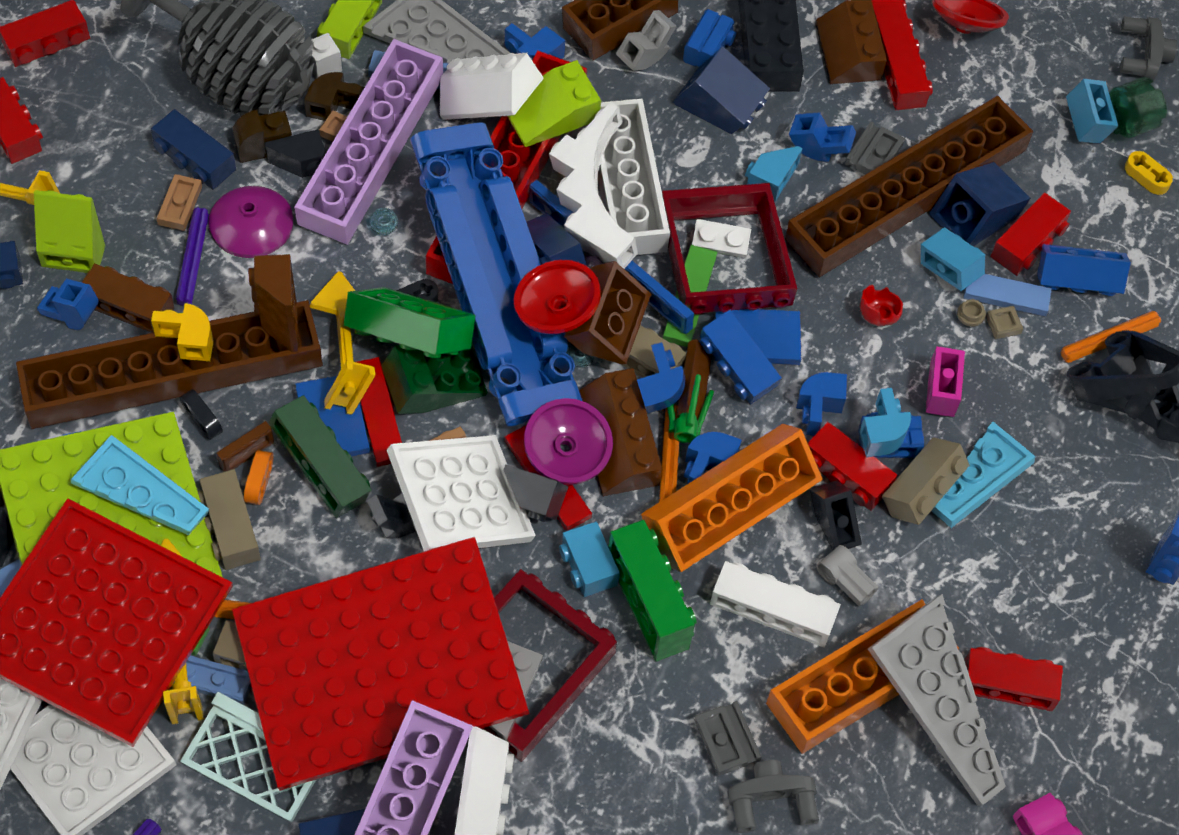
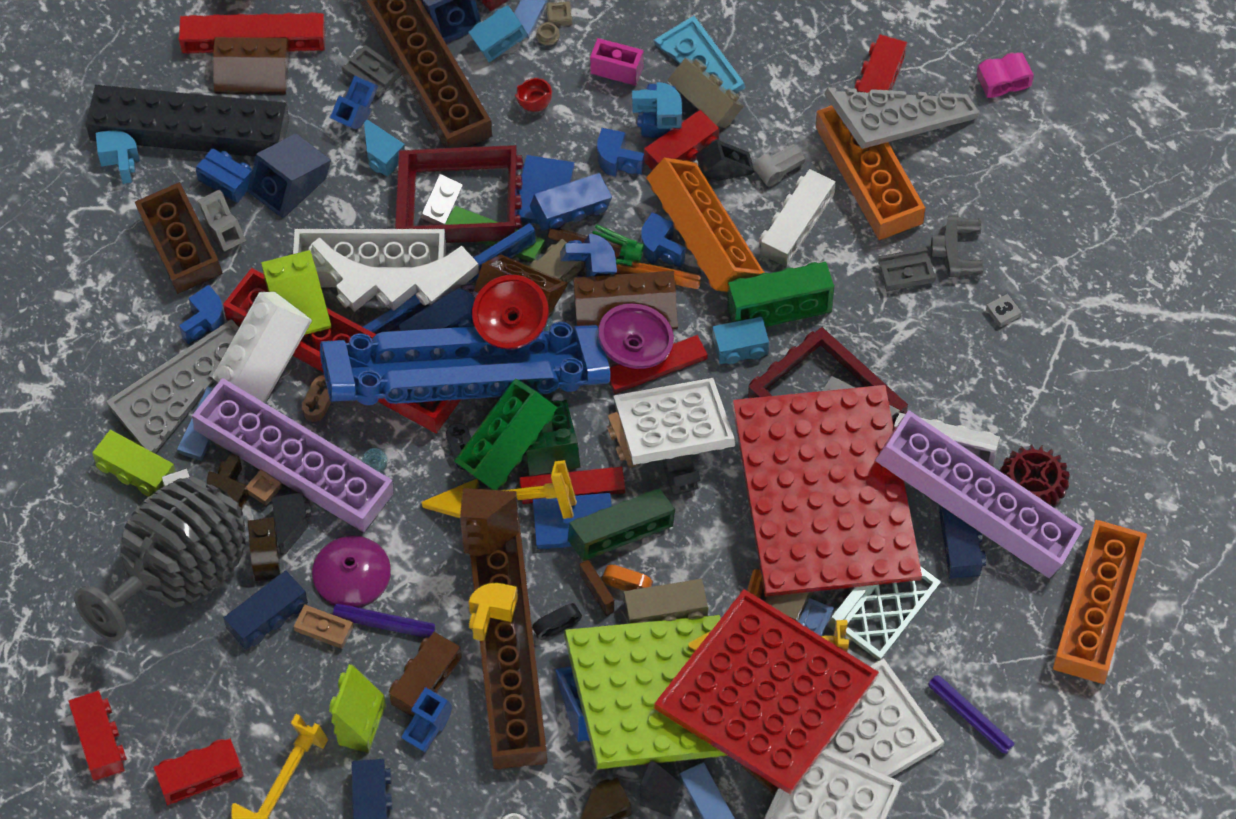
camera: 75 degrees left, 0 degrees up
medium azure wing [71,435,209,535] -> none
black slope [503,464,568,522] -> none

